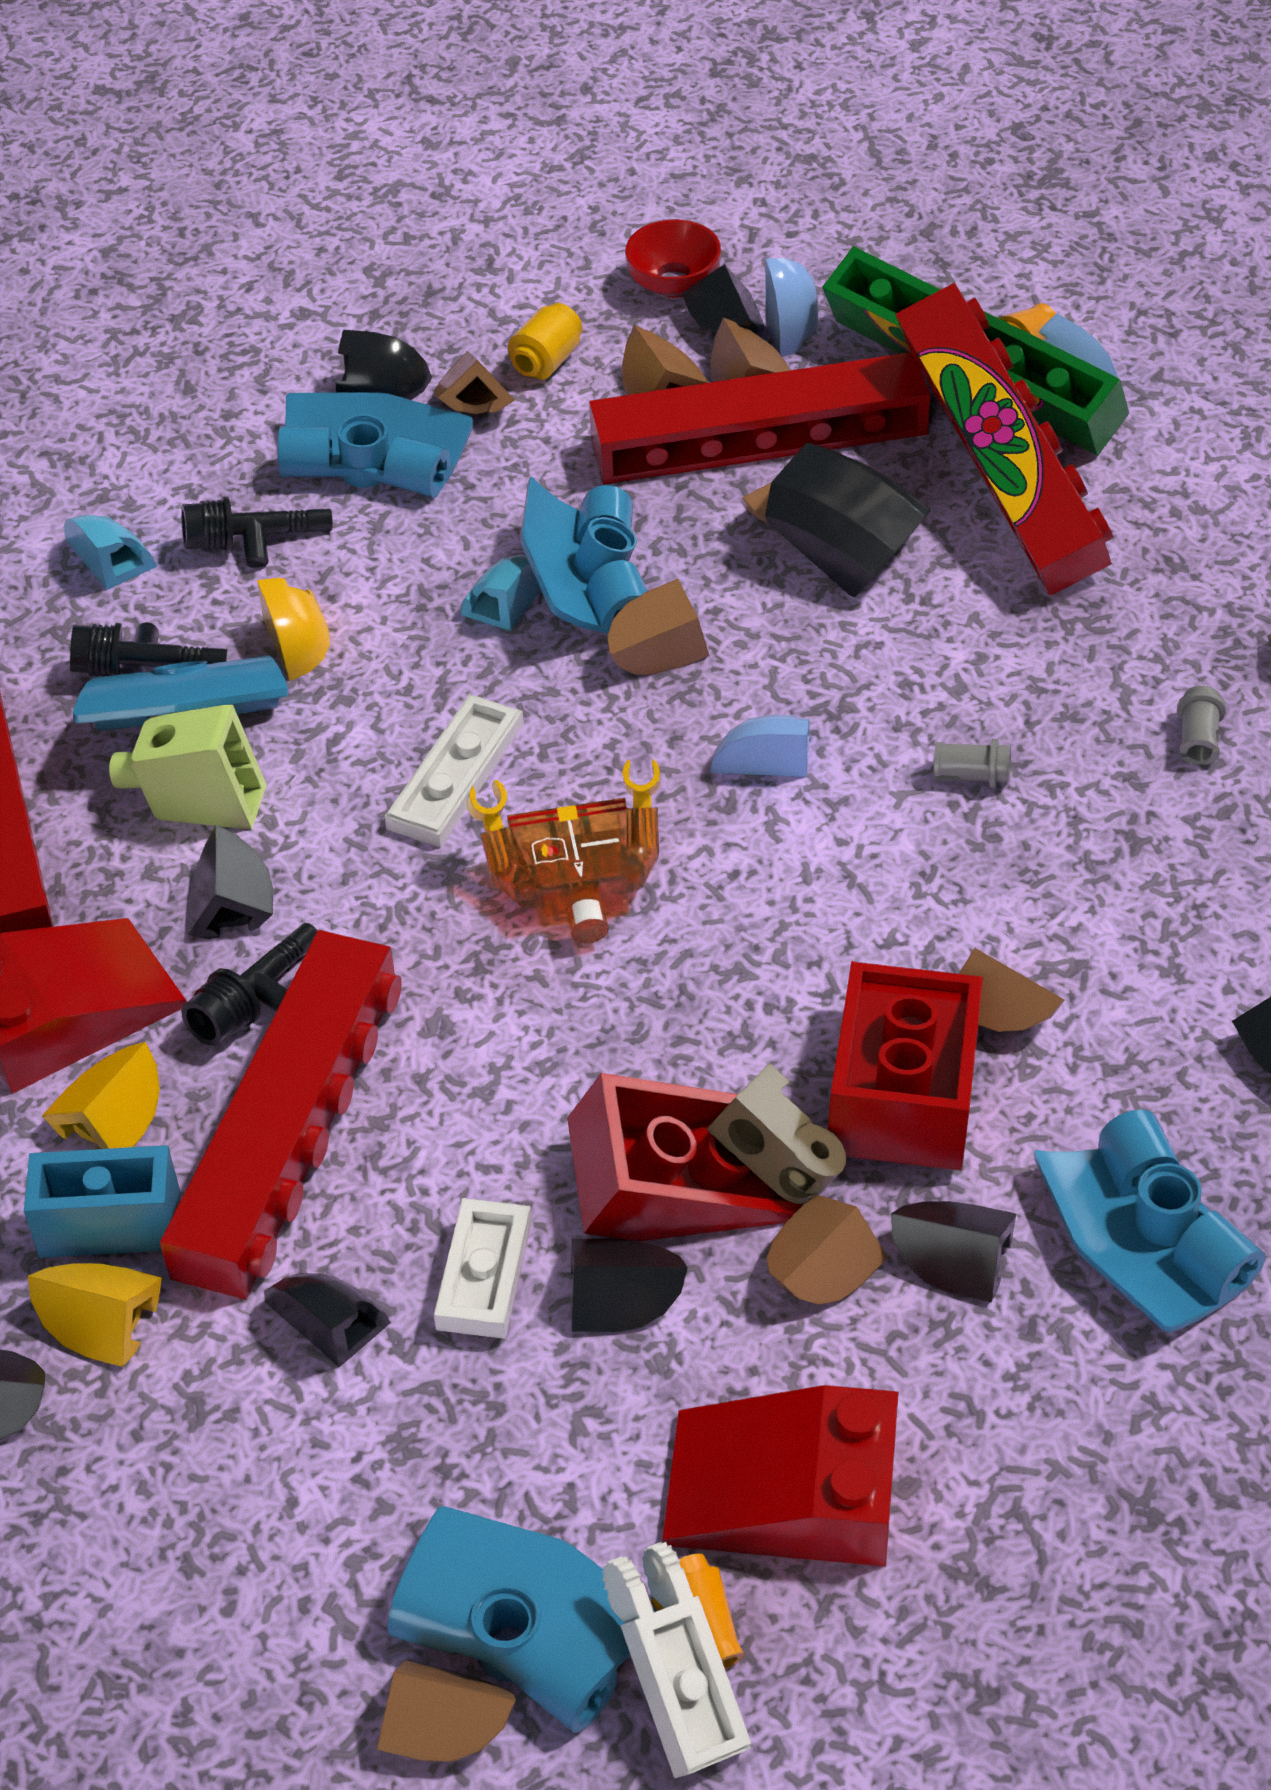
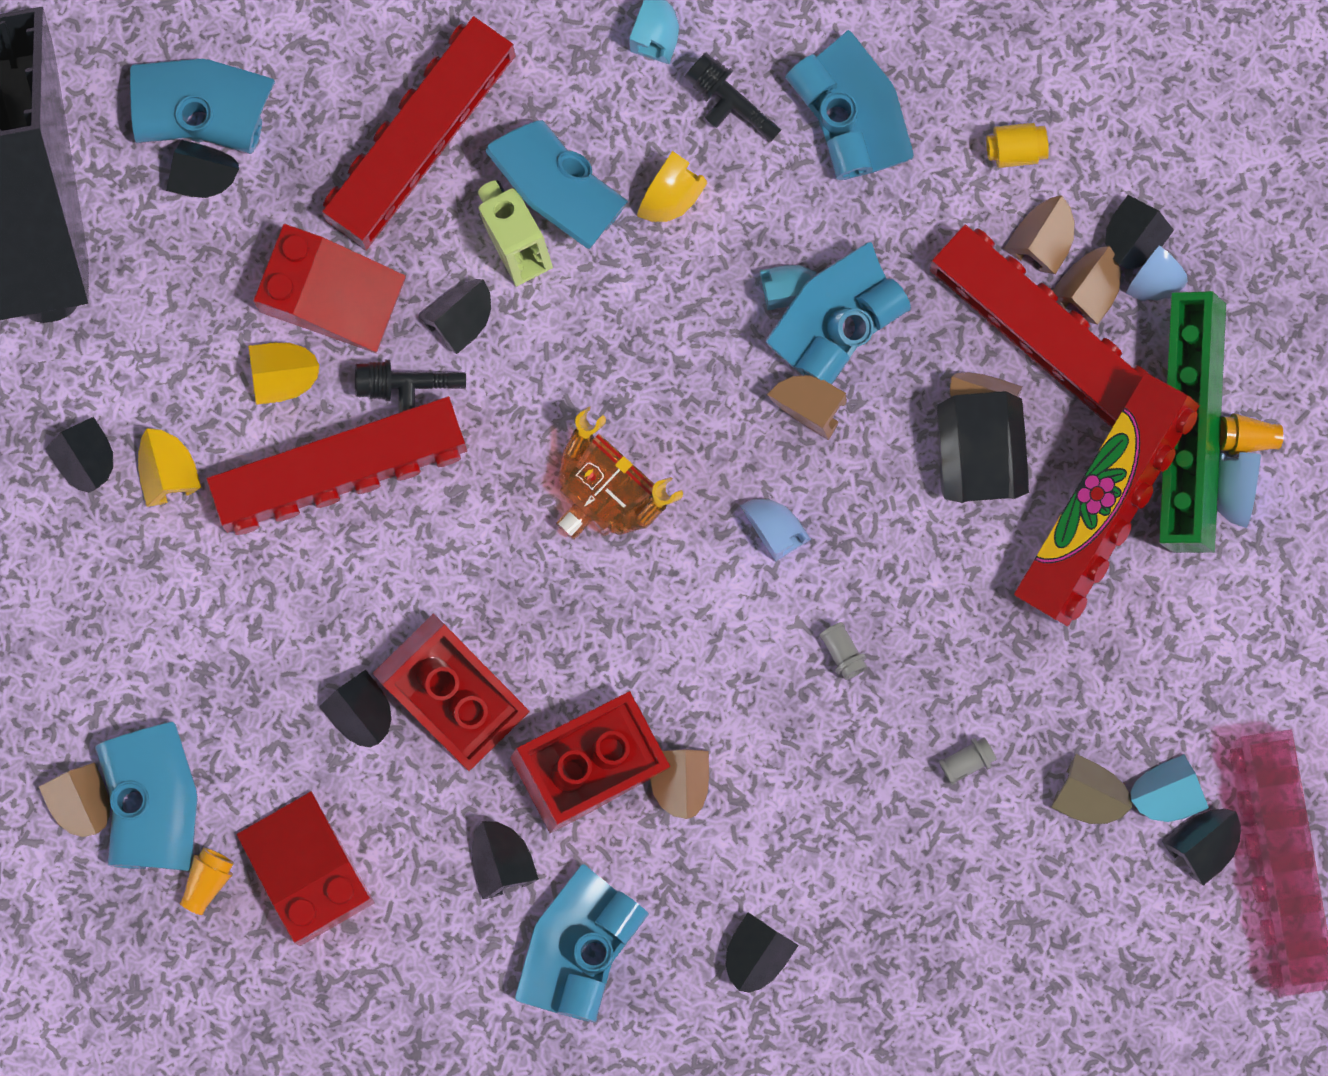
camera: 55 degrees right, 30 degrees up
dark azure brick [24,1145,181,1258] -> none
black piece [70,622,227,677] -> none
black brick [264,1273,391,1367] -> none
black brick [335,329,432,400] -> none
white tile [385,694,524,848] -> none
medium nougat brick [434,351,515,414] -> none
white plate [434,1198,532,1339] -> none
white hinge [602,1542,752,1778] -> none
red piece [625,219,721,298] -> none
dark tan leg [706,1063,846,1204] -> none
medium nougat brick [766,1194,888,1305] -> none

